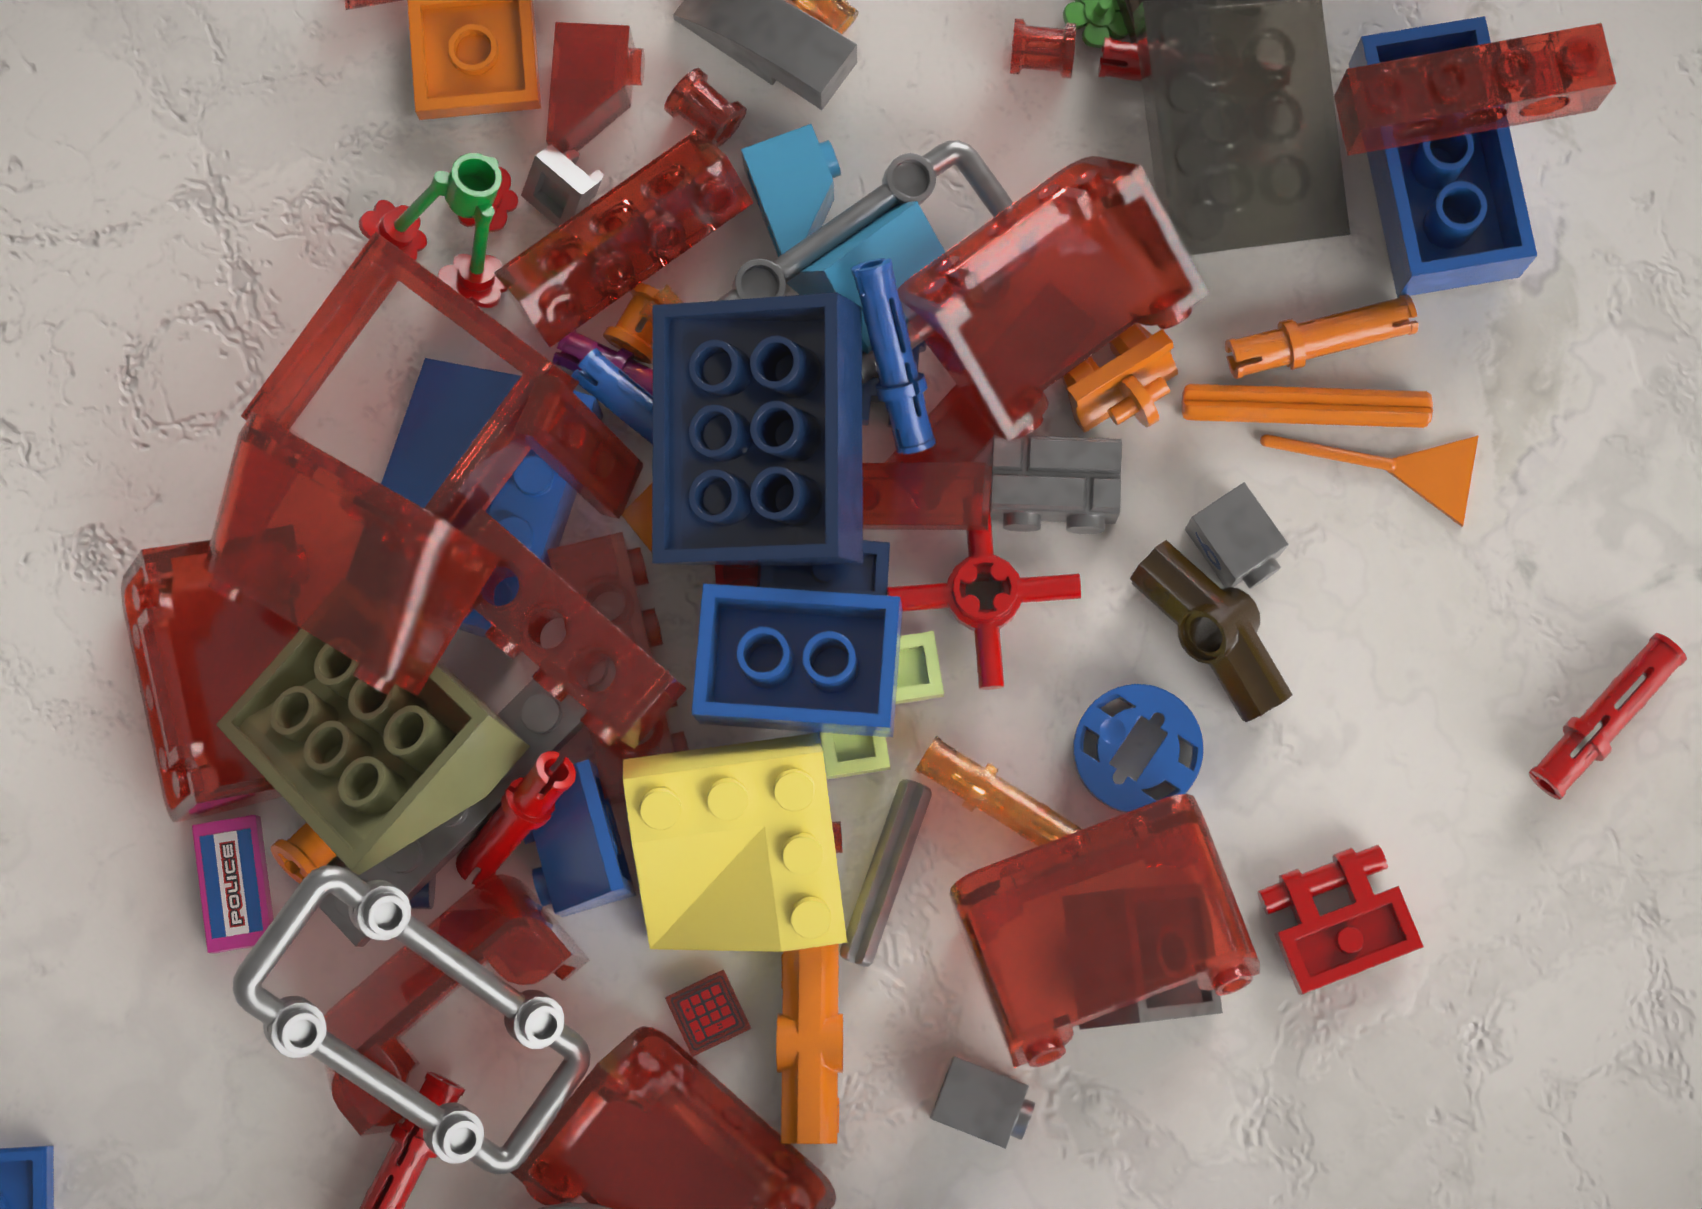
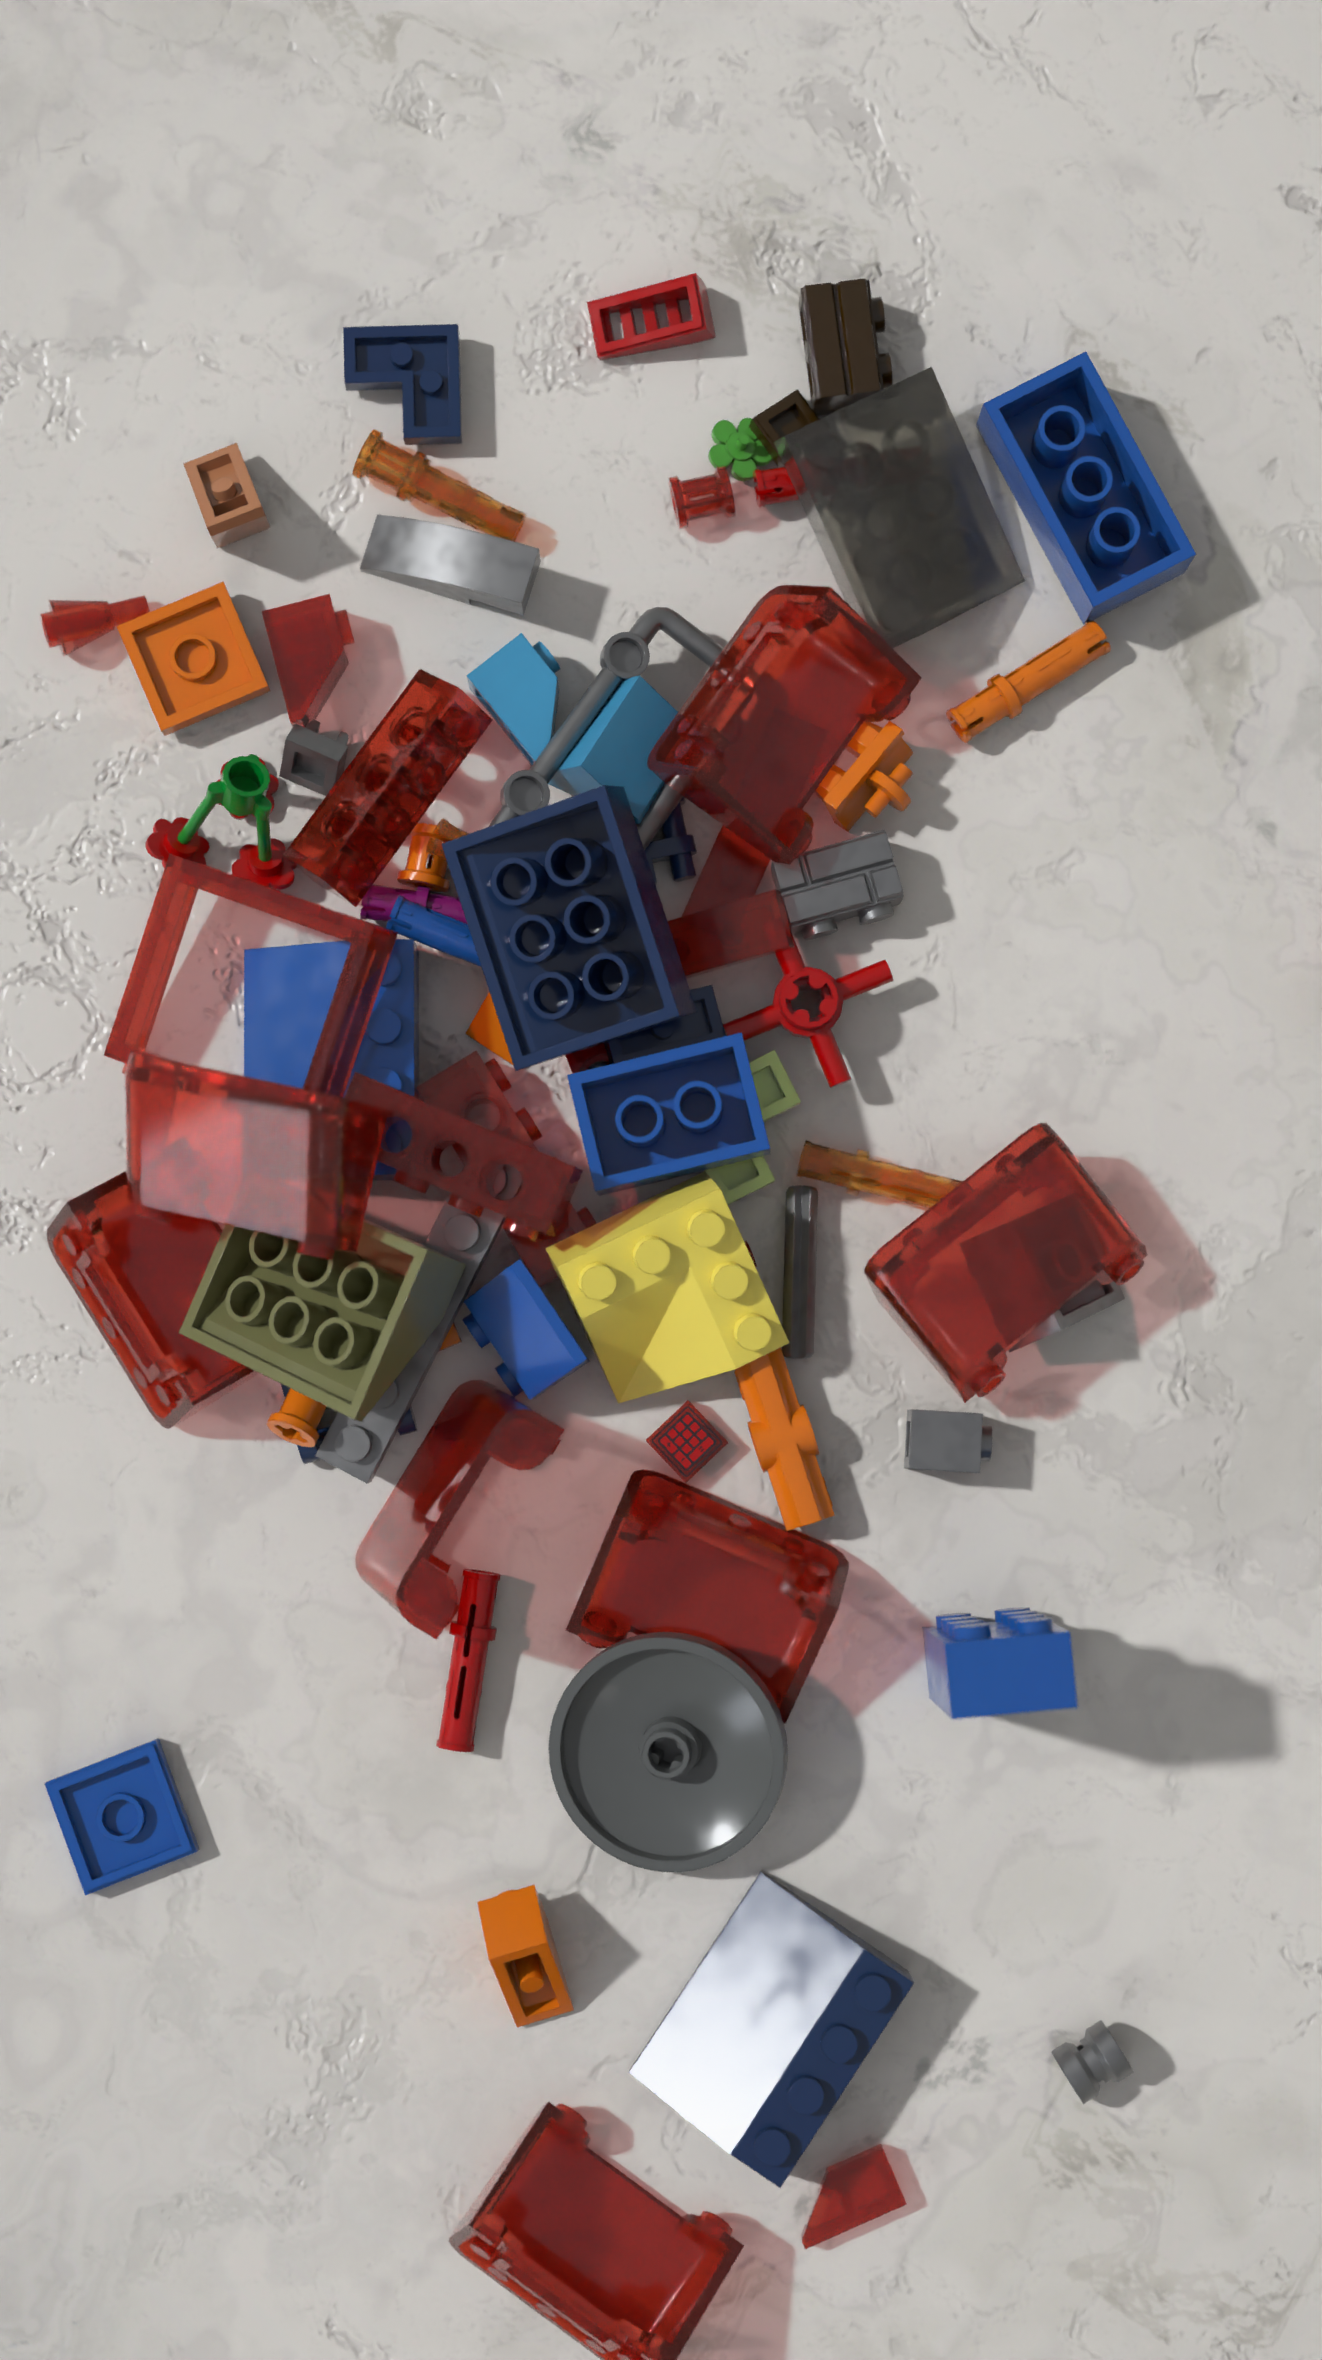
camera: 25 degrees left, 5 degrees up
tile [192,815,274,954] -> none
flat silver bar [233,866,591,1174] -> none
red pin [455,751,576,885] -> none
clear red tile [513,373,644,519] -> none
clear red bush [664,68,747,151] -> none
blue pin [851,258,936,454] -> none
blue piece [1073,684,1203,814] -> none
dark brown piece [1130,540,1293,722] -> none
orange axle [1181,384,1433,428] -> none
flat silver brick [1185,482,1289,589] -> none
red plate [1257,845,1424,995] -> none
orange piece [1260,434,1479,527] -> none
clear red brick [1334,23,1617,156] -> none

